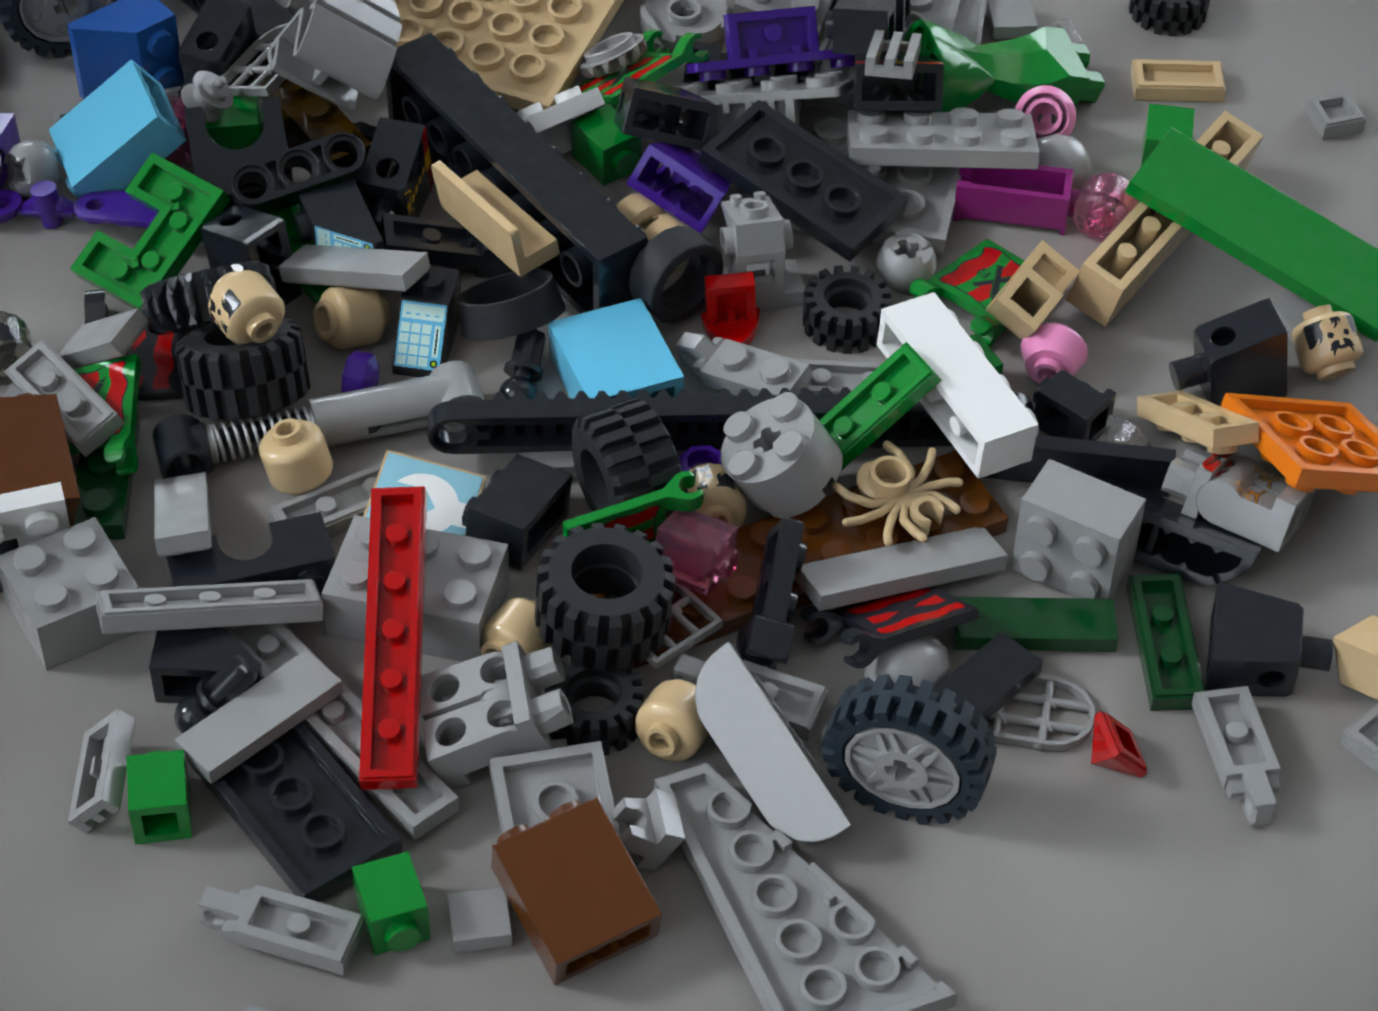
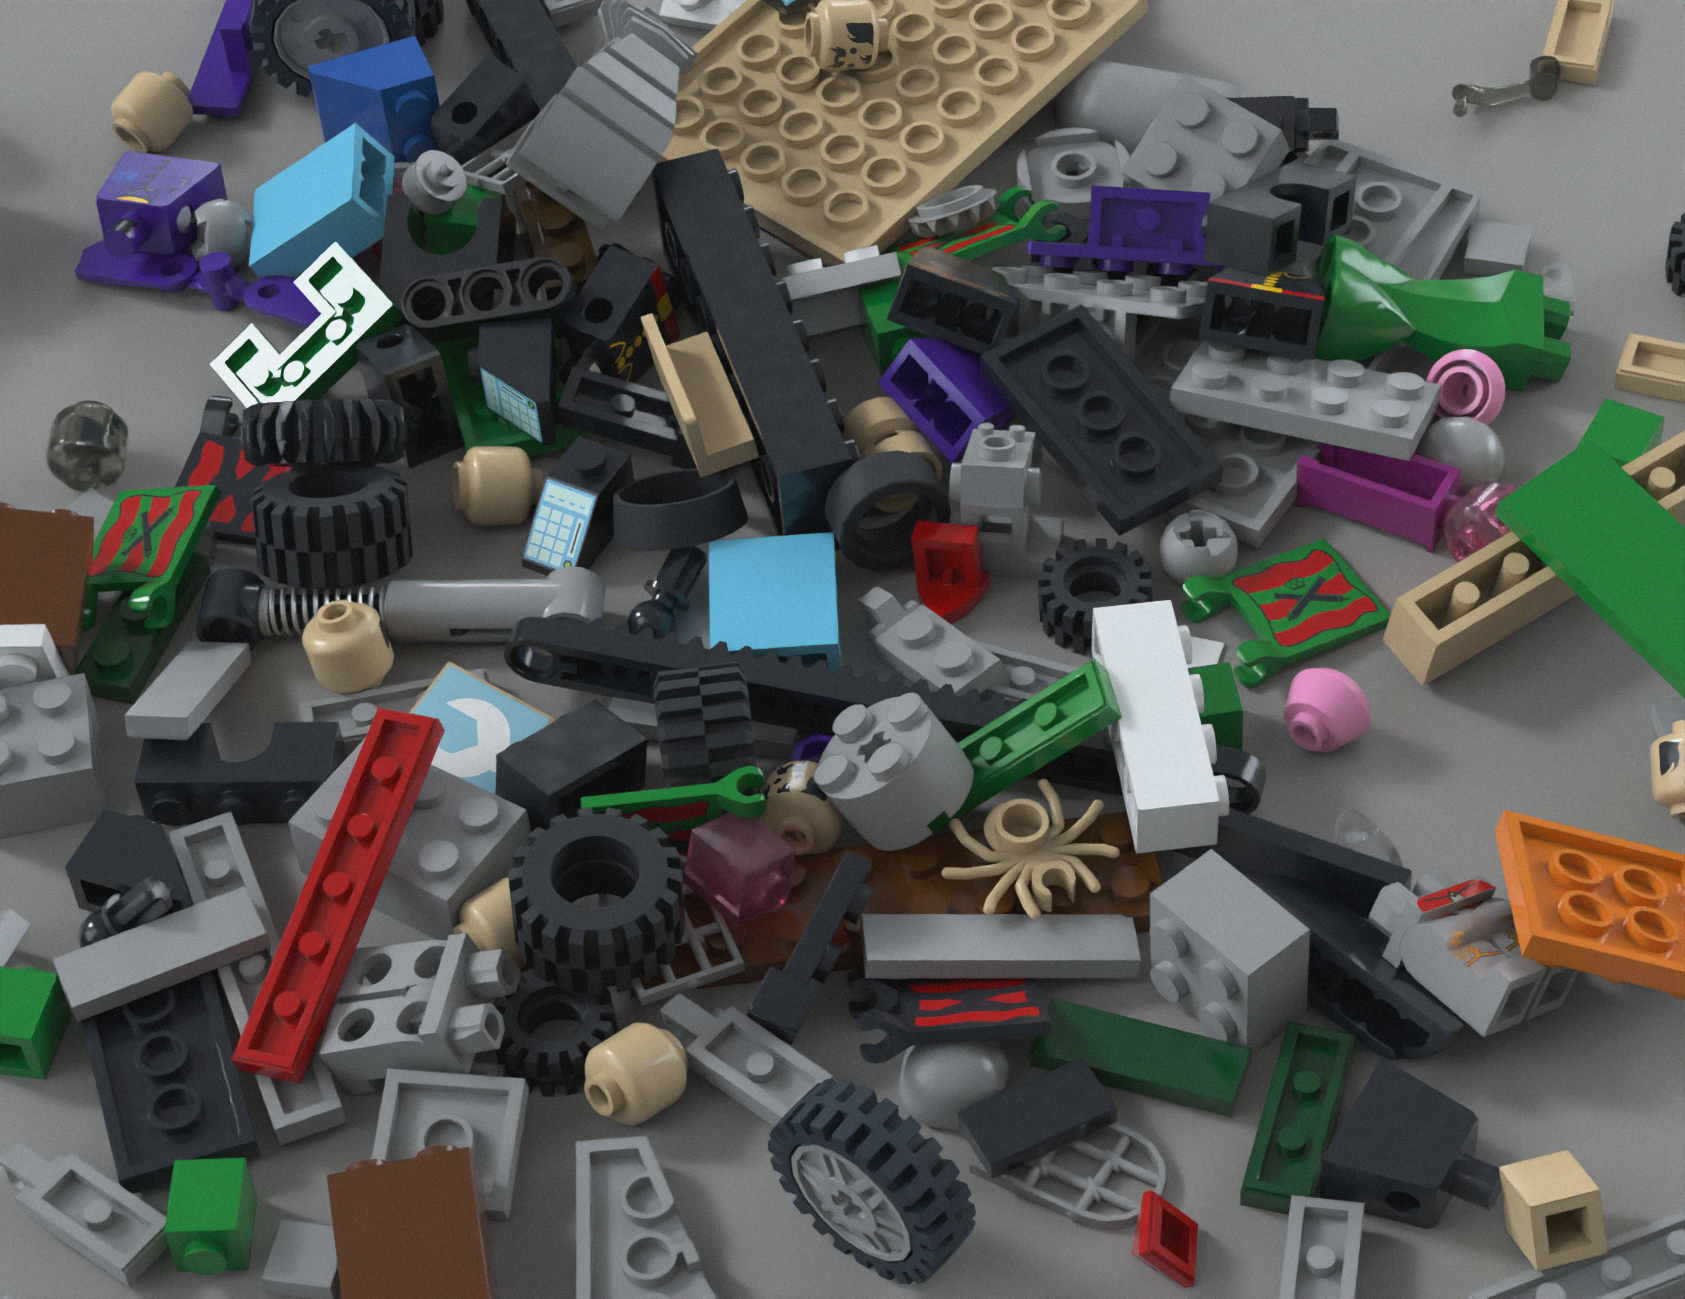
camera: 25 degrees right, 0 degrees up
light grey tile [4,339,125,458] -> none
light grey tile [58,308,149,369] -> none
light grey tile [96,579,324,634] -> none
tan head [208,270,285,345] -> none
light grey tile [278,244,431,292] -> none
dark purple tile [341,350,380,393] -> none
light grey tile [612,788,685,871] -> none
light grey brick [695,642,853,842] -> none
light grey tile [864,30,922,80] -> none
tan brick [985,240,1079,340] -> none
black brick [1033,369,1116,441] -> none
tan plate [1137,390,1259,454] -> none
black torso [1169,298,1288,406] -> none

